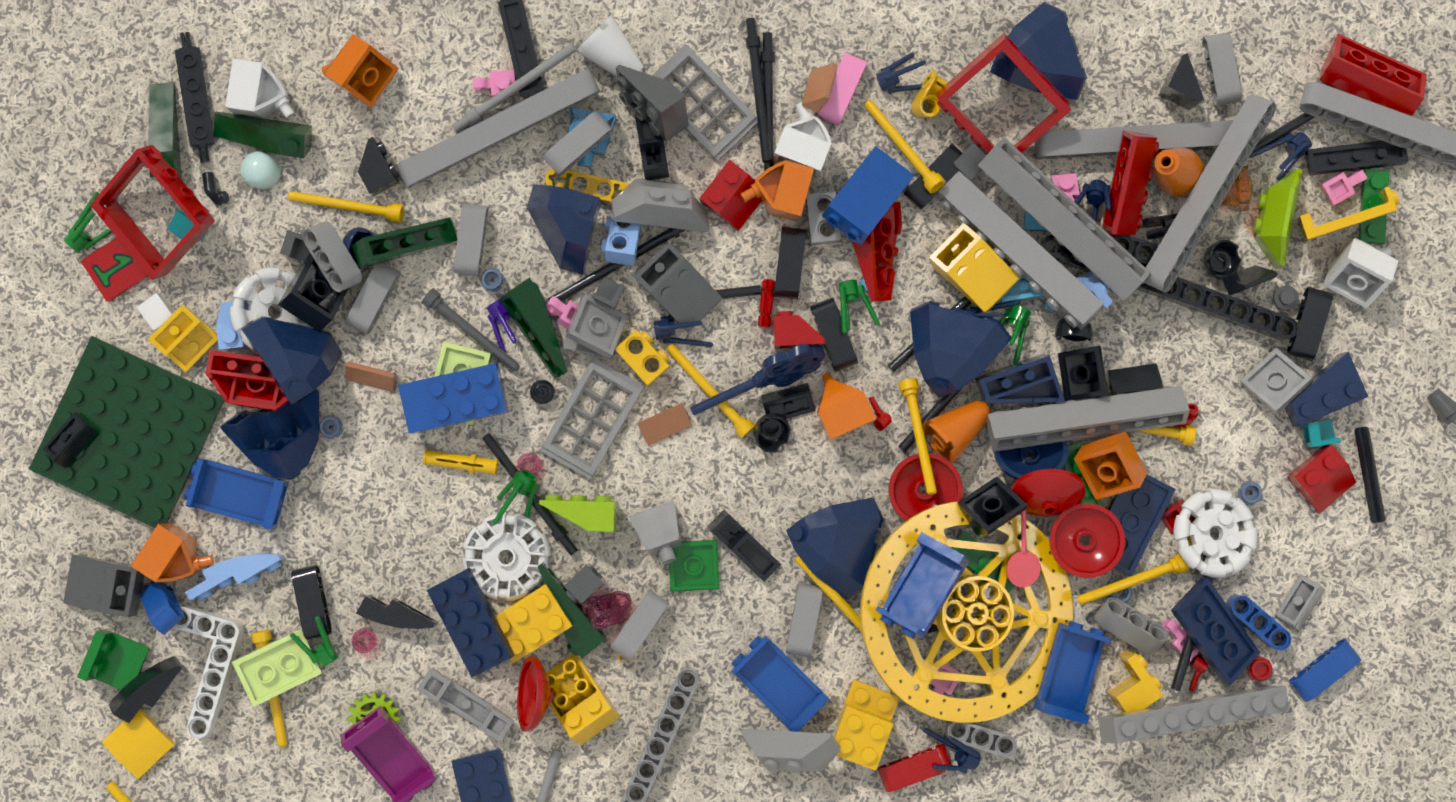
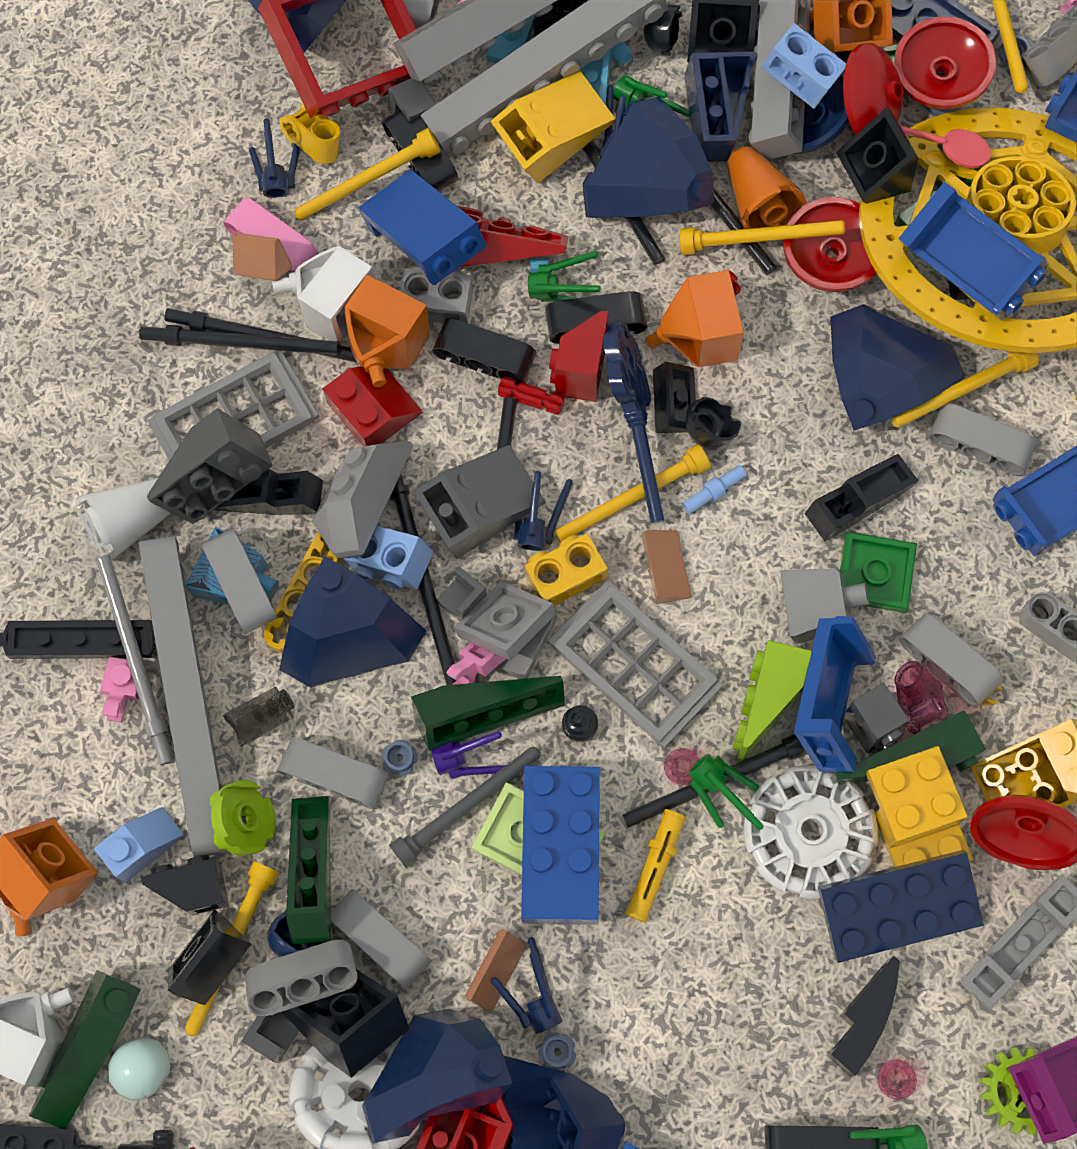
camera: 75 degrees left, 15 degrees down
none -> light blue slope [93,807,185,883]
none -> black slope [168,909,251,1005]
none -> lime plate [210,780,276,856]
none -> clear smoke hips [223,687,295,747]
none -> dark blue plant [491,937,563,1034]
none -> light blue bar [682,465,747,515]
none -> light blue brick [761,23,846,109]
none -> blue panel [794,616,876,772]

